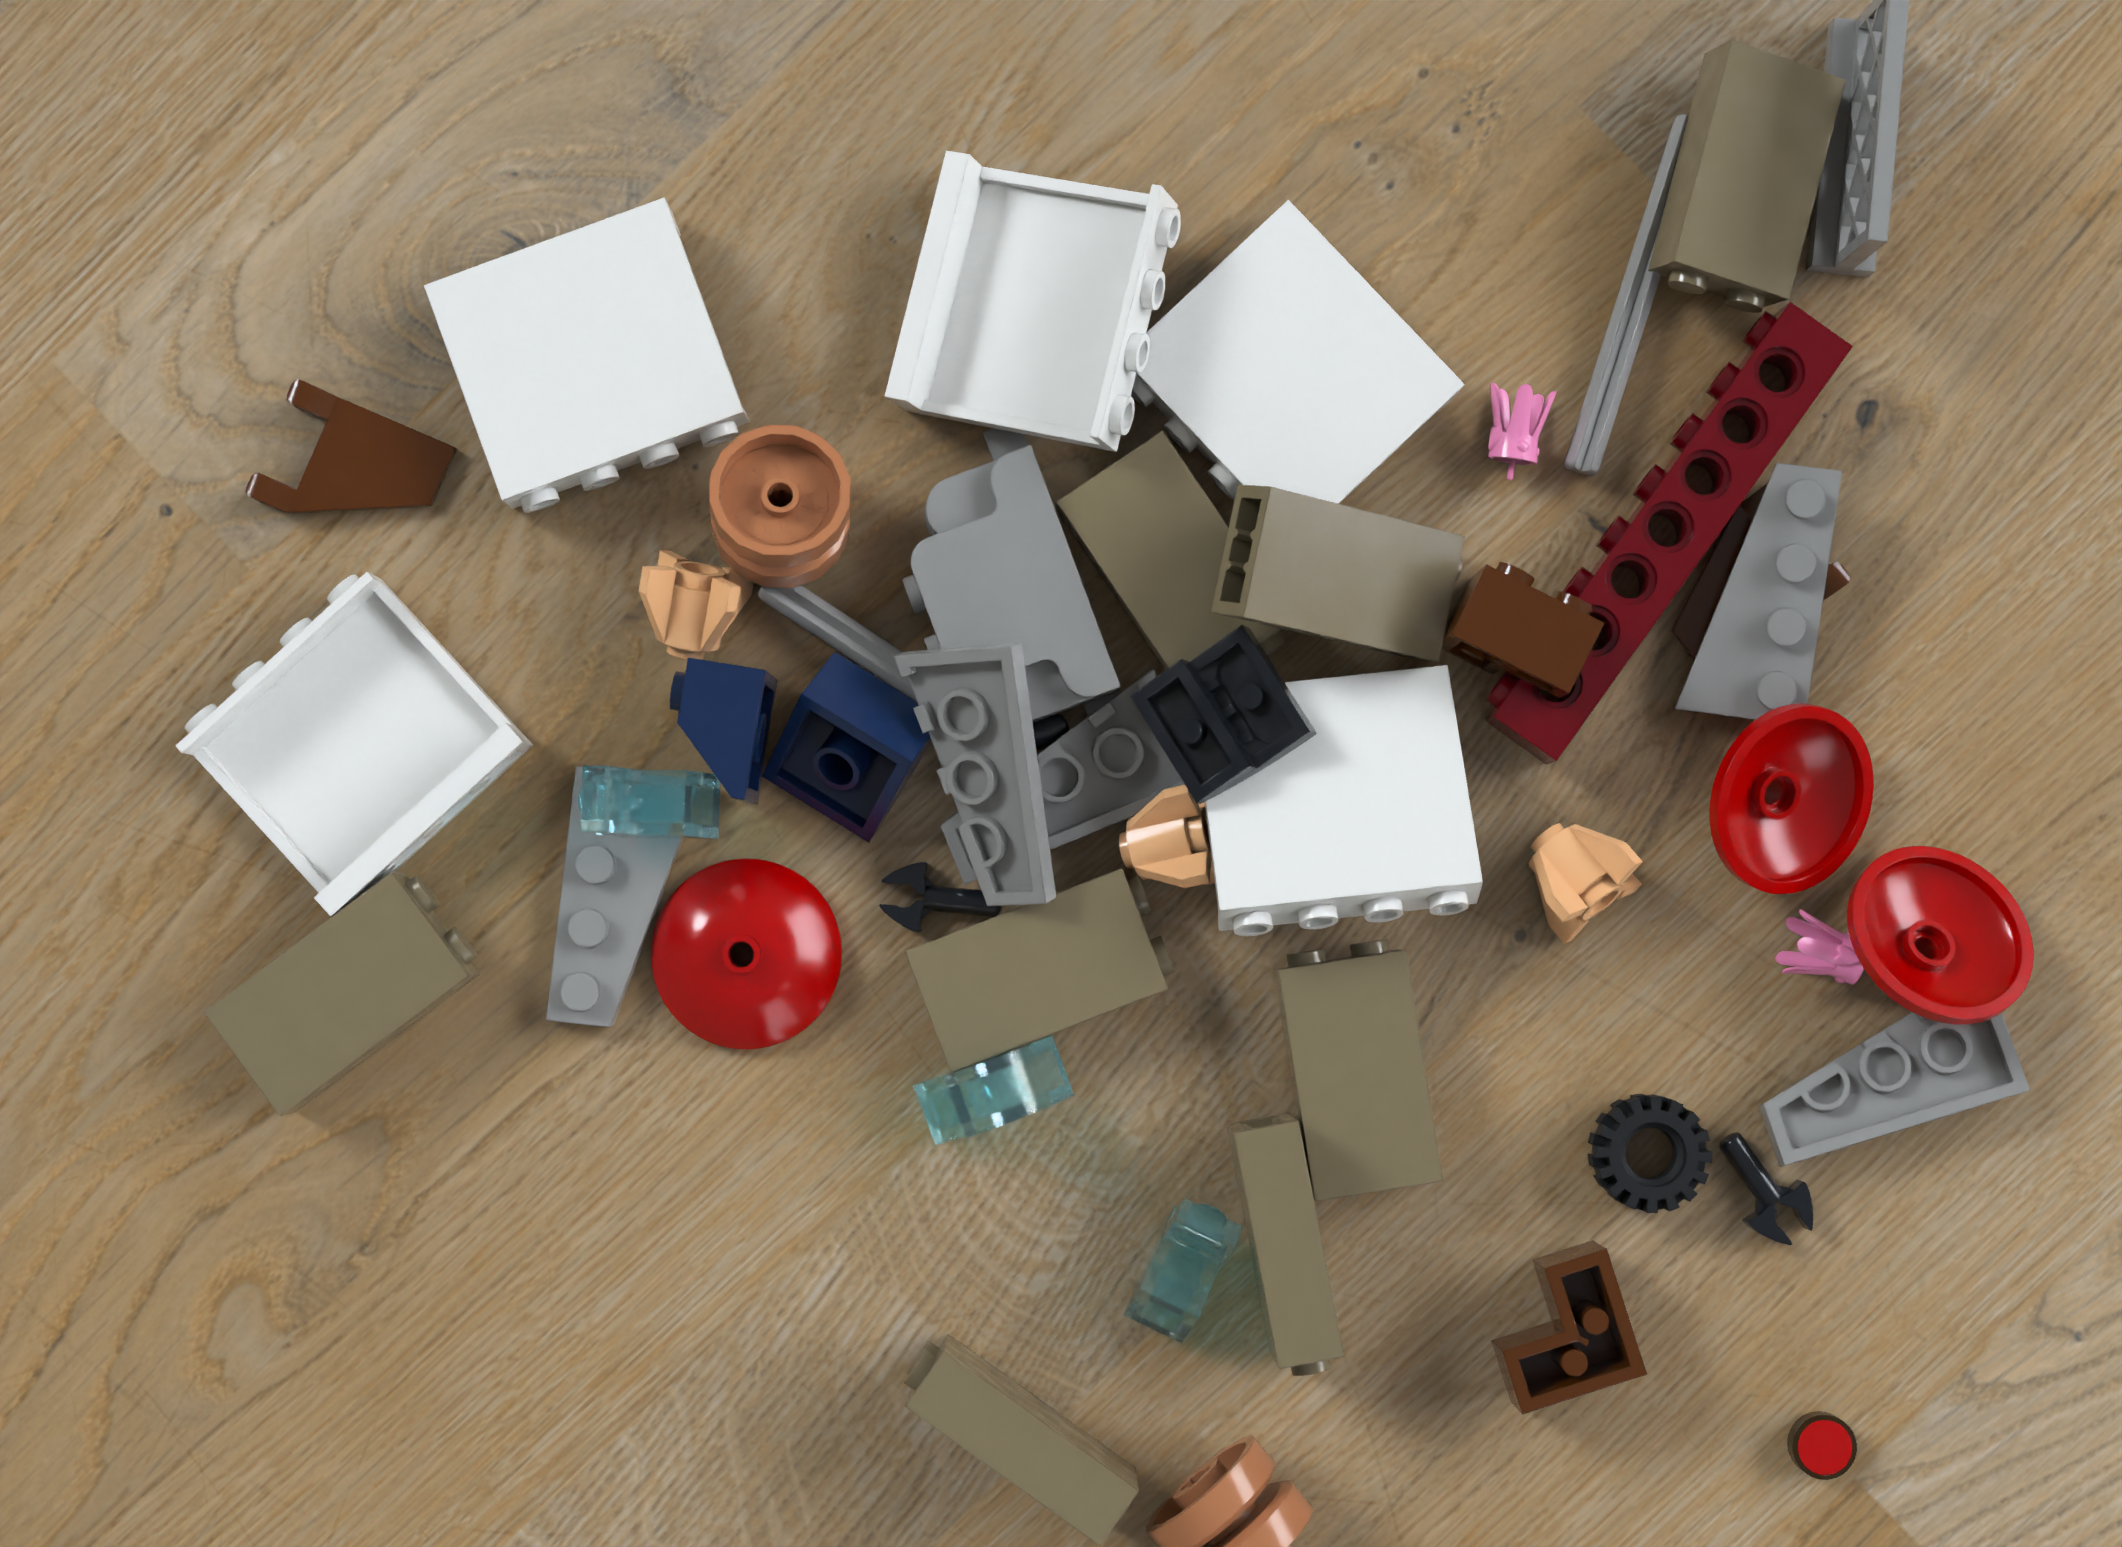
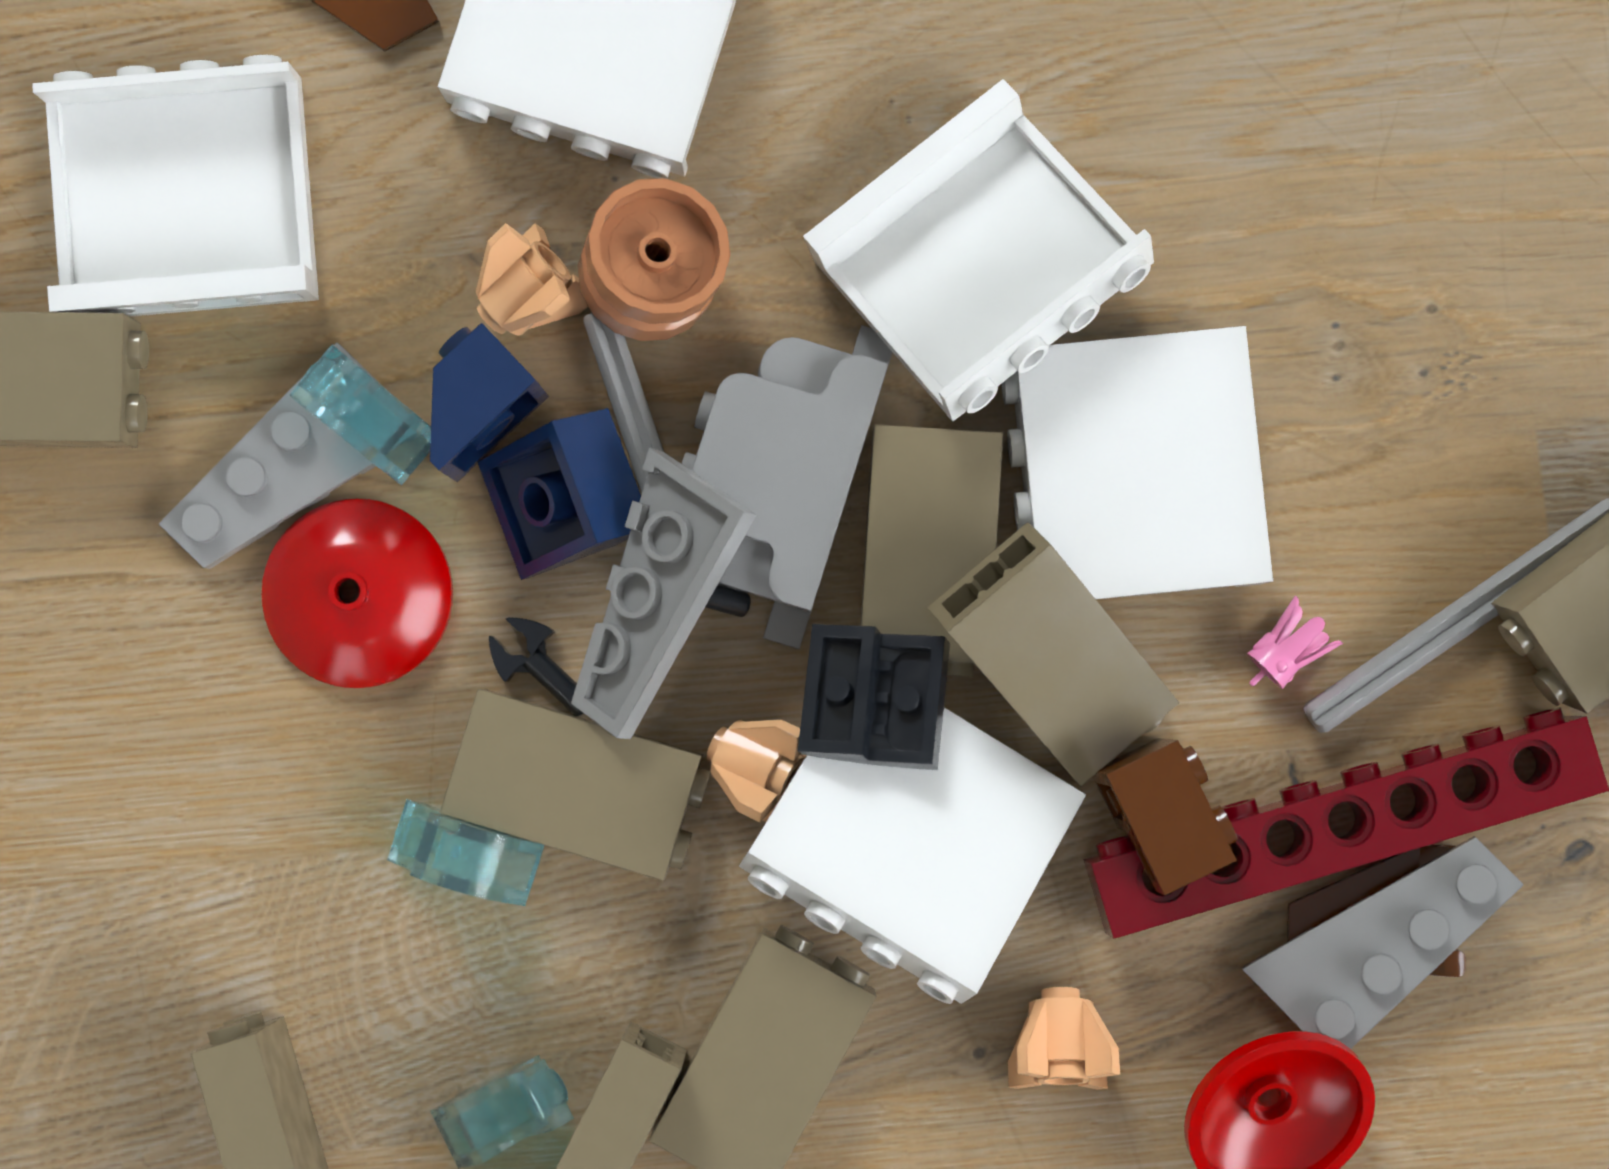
camera: 35 degrees right, 0 degrees up
light grey wing [940,669,1185,885] -> none

